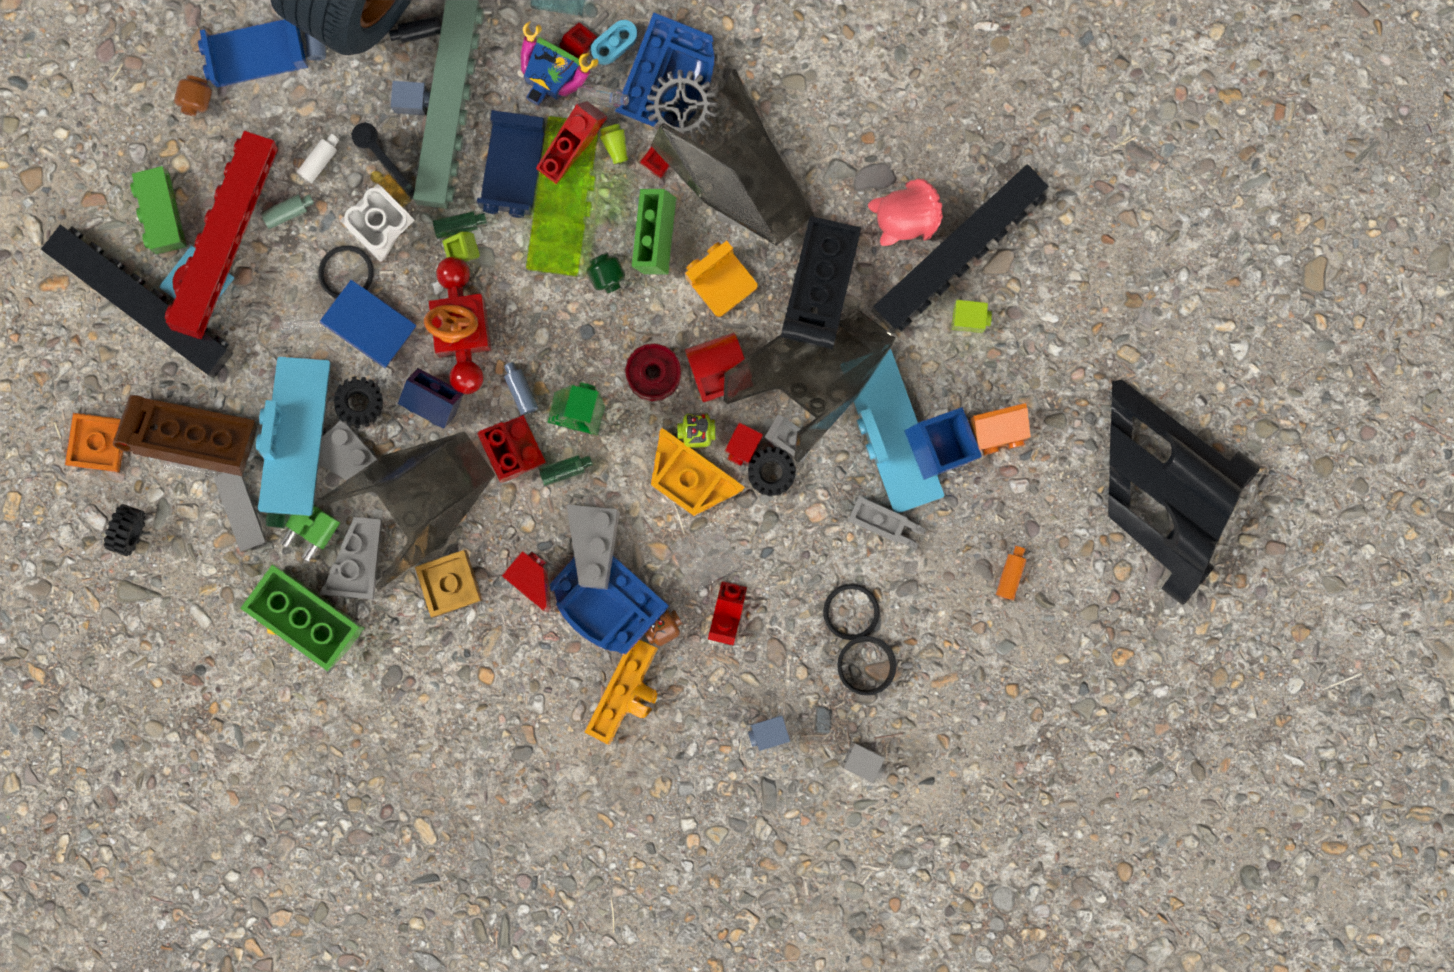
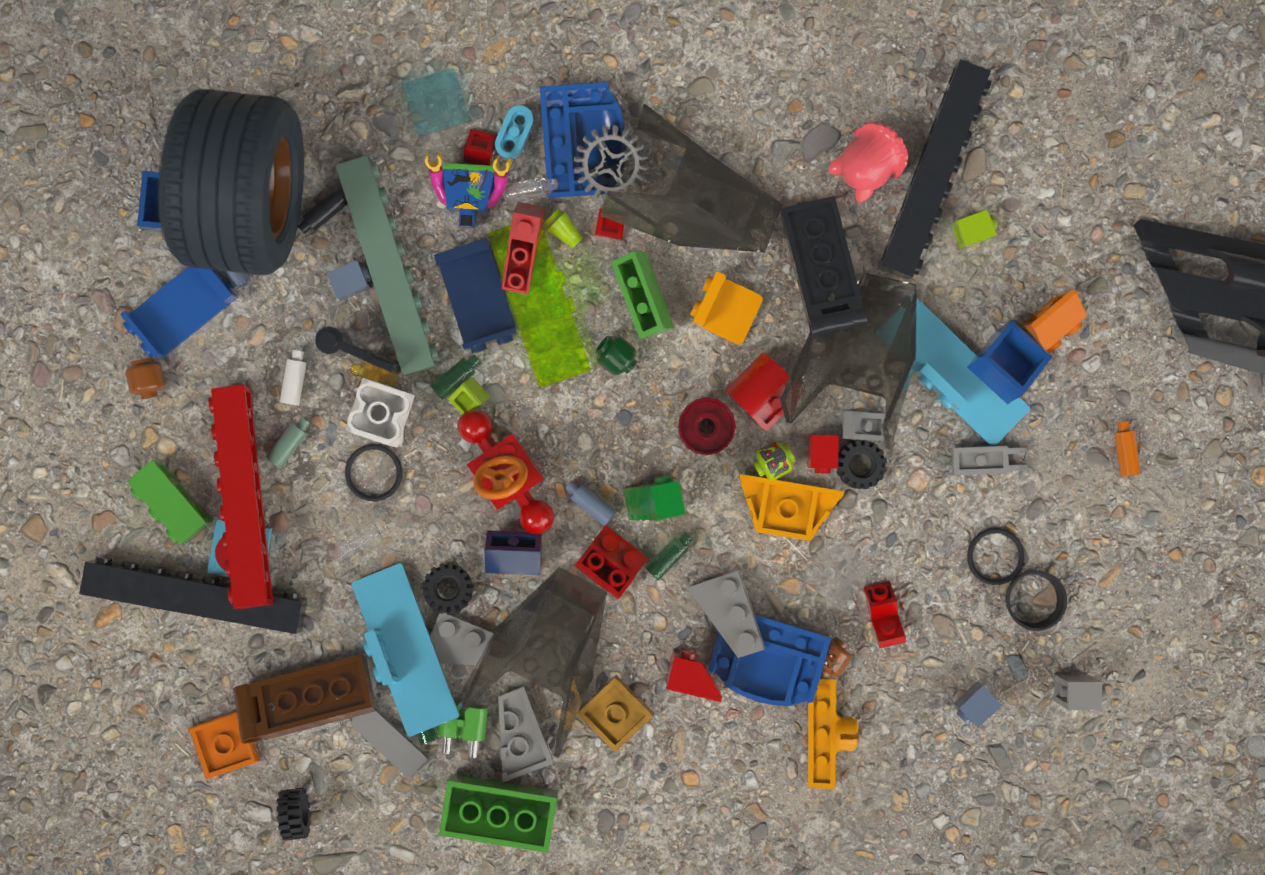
camera: 30 degrees left, 5 degrees up
blue tile [320,280,417,369] -> none

